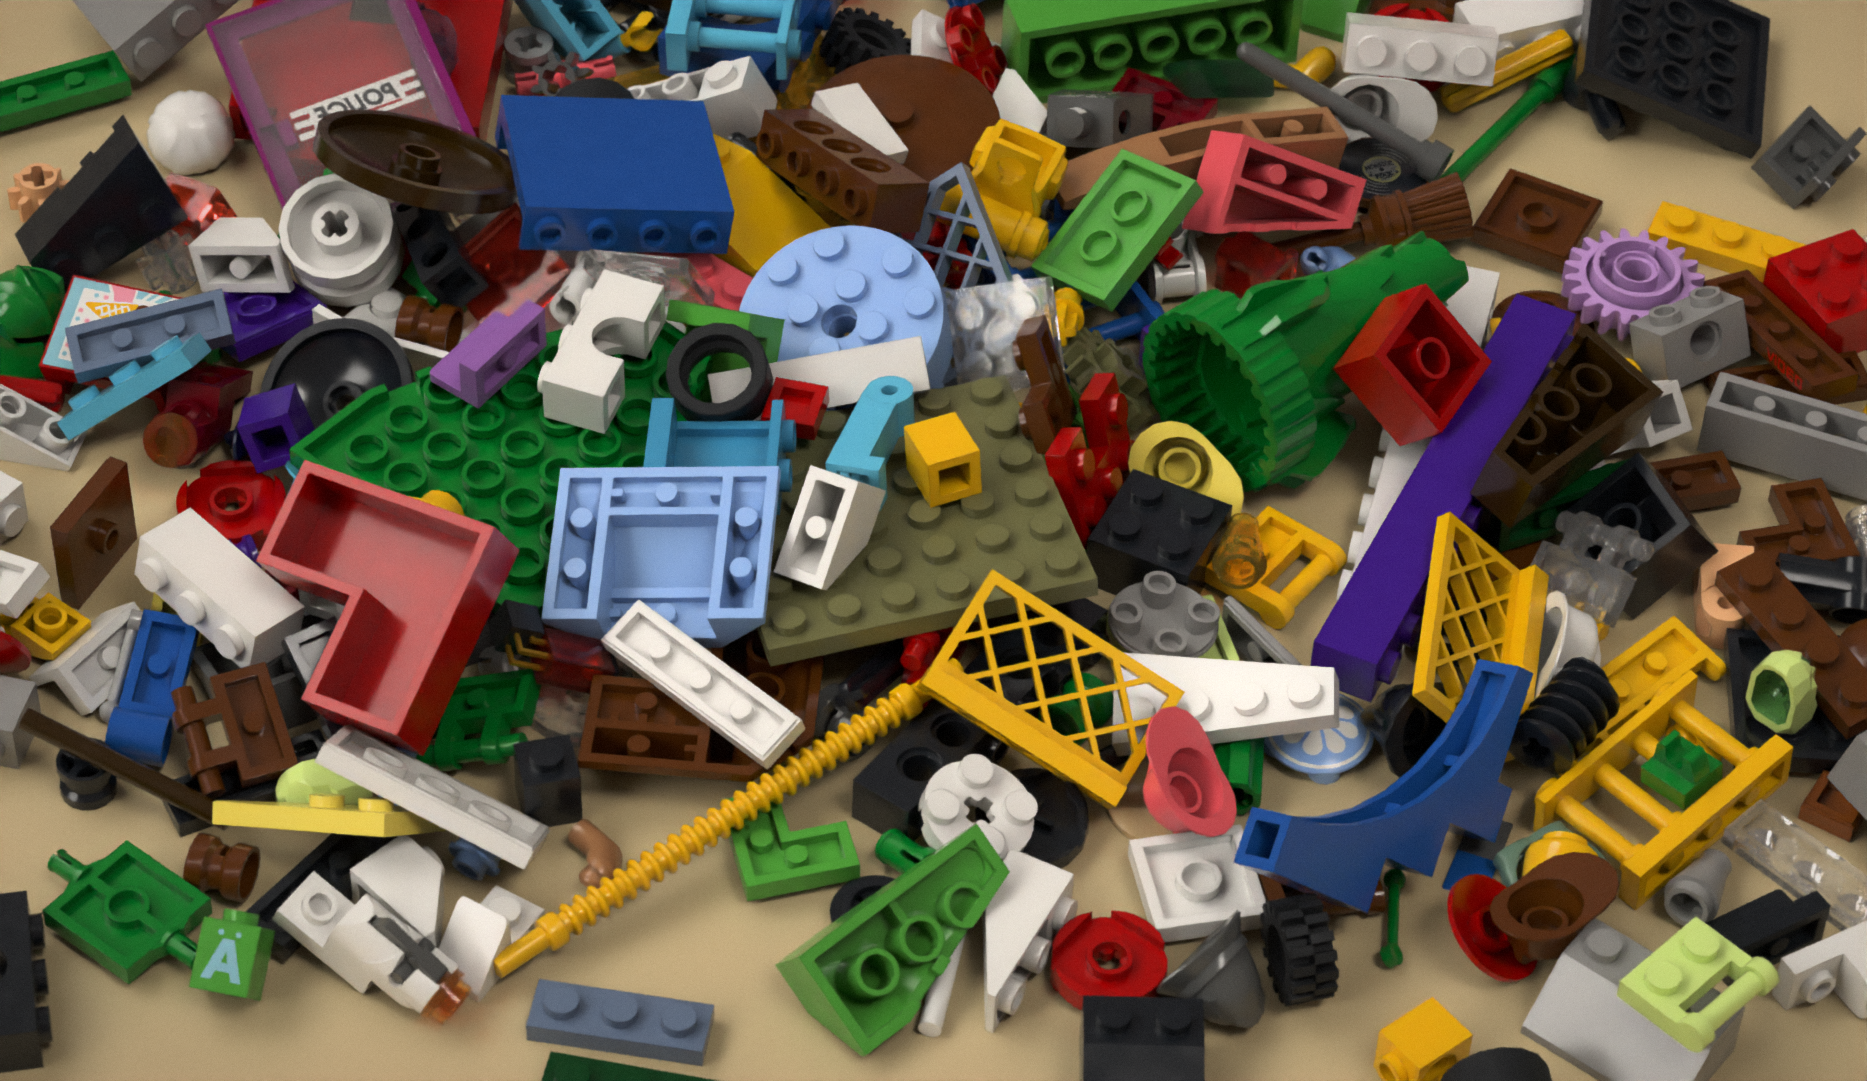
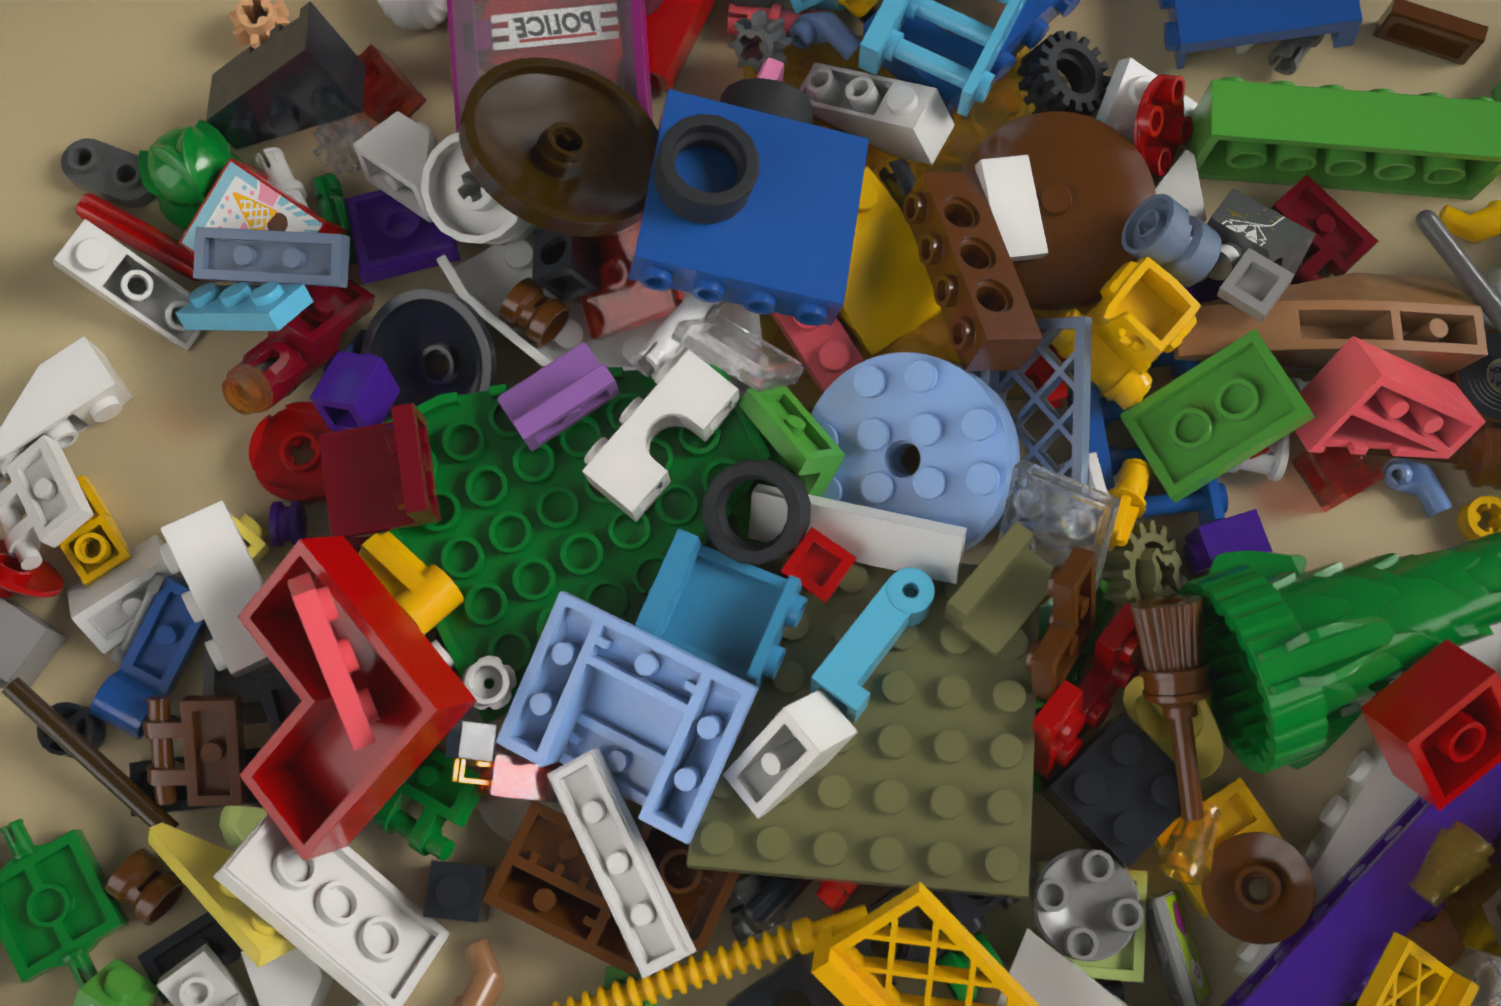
camera: 20 degrees right, 30 degrees up
reddish brown plate [50,456,137,610] -> none
yellow brick [903,412,982,508] -> none
clear green slope [1163,59,1274,98] -> none
none -> coral plate [287,572,380,751]
none -> dark red bracket [319,403,441,538]
none -> white plate [462,656,517,710]
none -> black tyre [654,114,759,224]
none -> medium blue arm [789,12,862,60]
none -> olive panel [943,521,1054,656]
none -> sand blue wheel [1121,194,1221,288]
none -> reddish brown piece [1129,595,1214,821]
none -> reddish brown dish [1201,832,1316,945]
none -> light grey plate [1217,248,1295,323]
none -> clear yellow cone [1408,820,1495,908]

